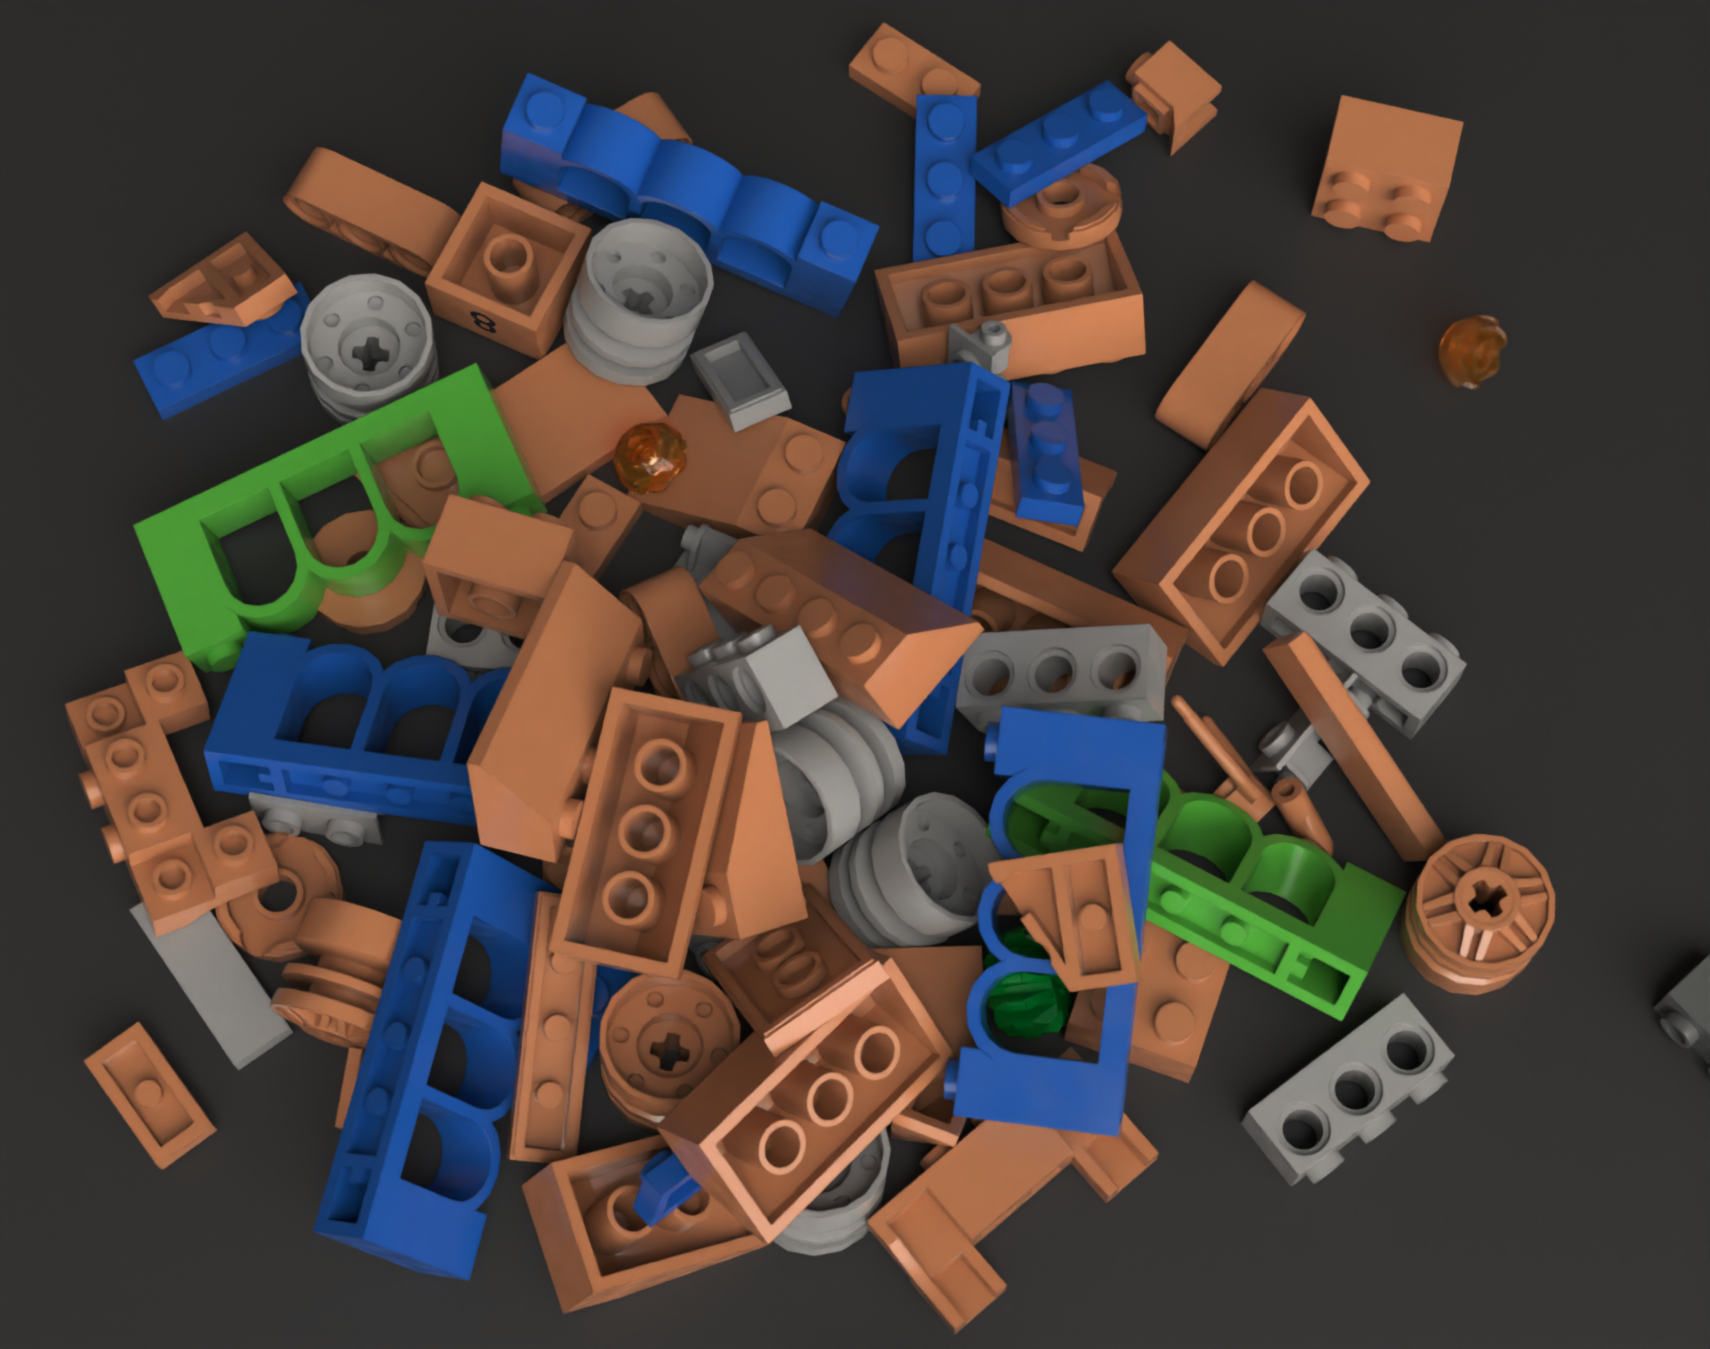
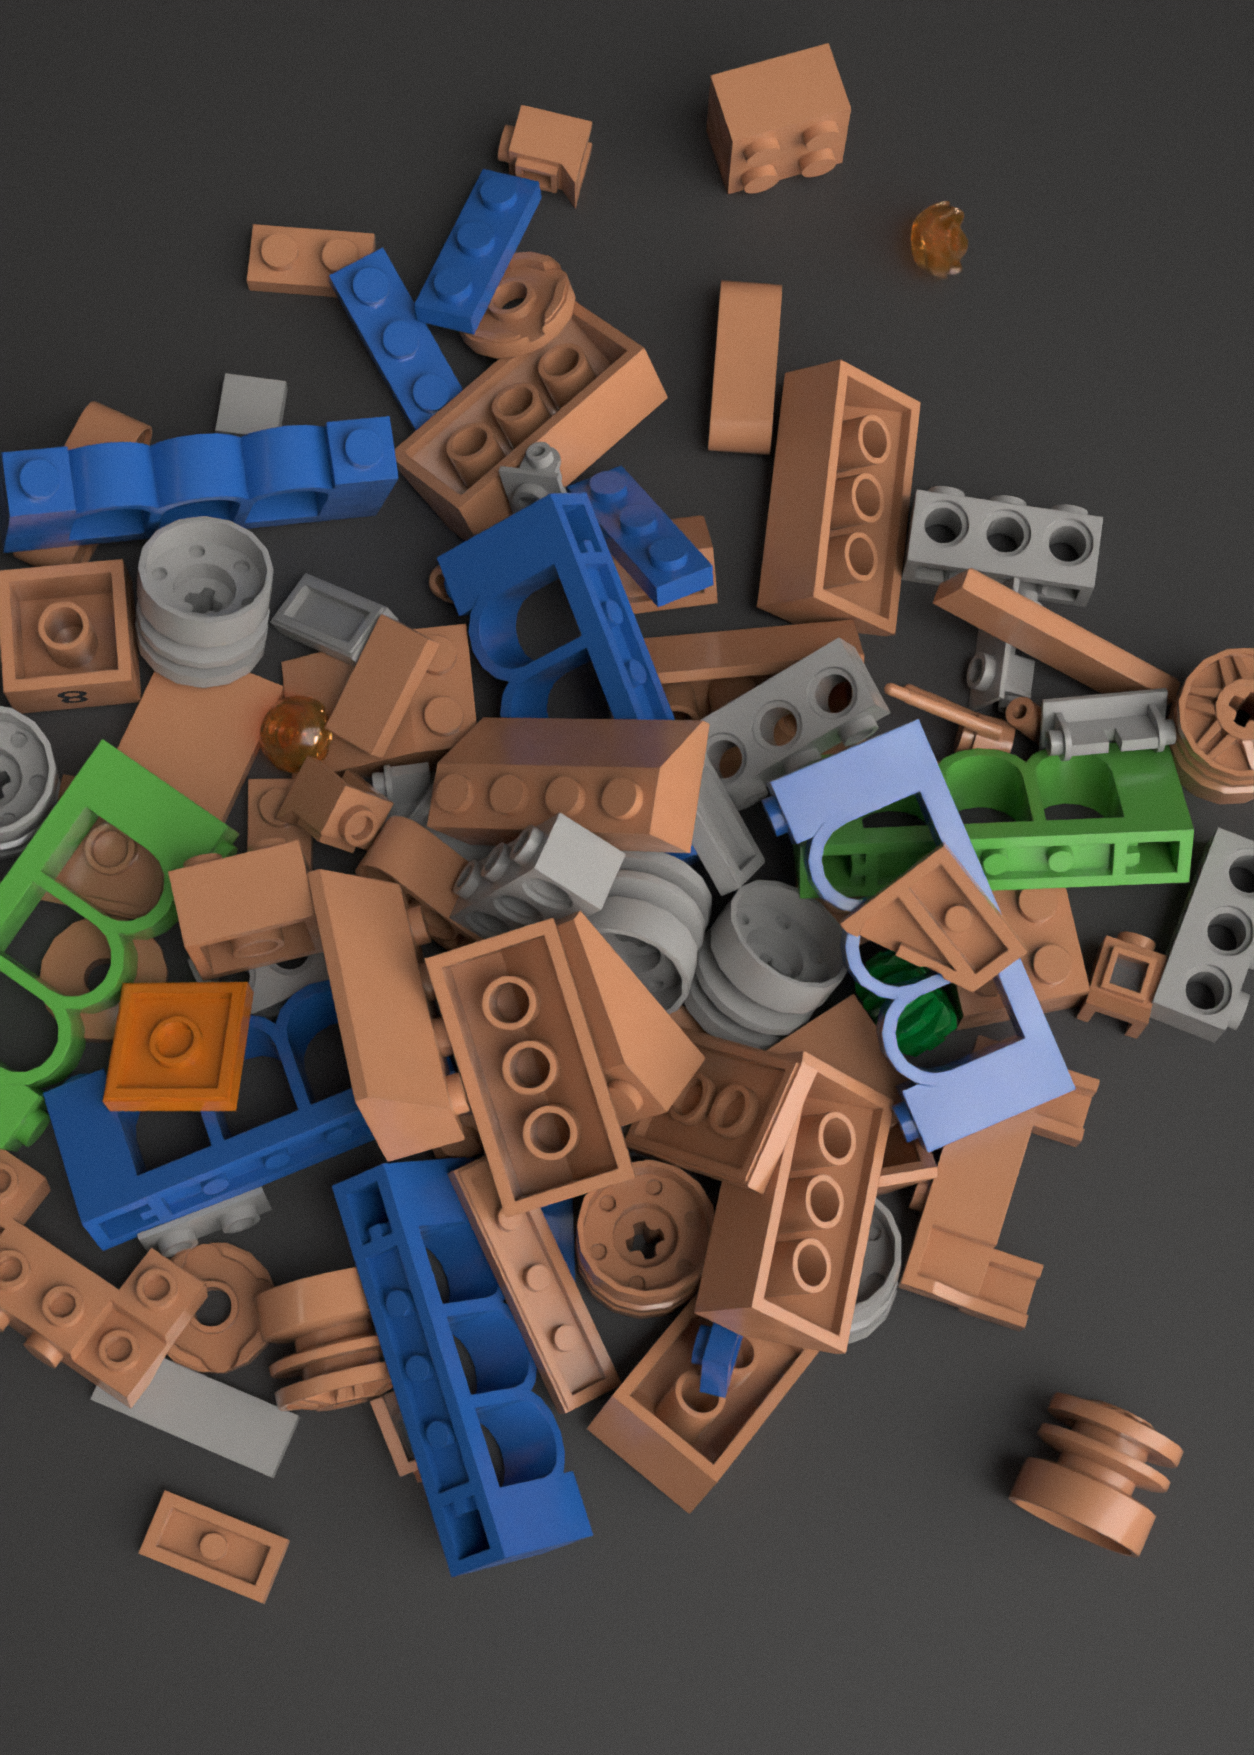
camera: 35 degrees left, 5 degrees up
none -> orange tile [103,982,254,1111]
none -> light grey tile [215,373,288,437]
none -> nougat window [275,756,394,853]
none -> nougat tile [325,614,439,758]
none -> light grey tile [692,753,765,896]
none -> light grey hinge [1039,688,1176,761]
none -> nougat window [1076,931,1168,1039]

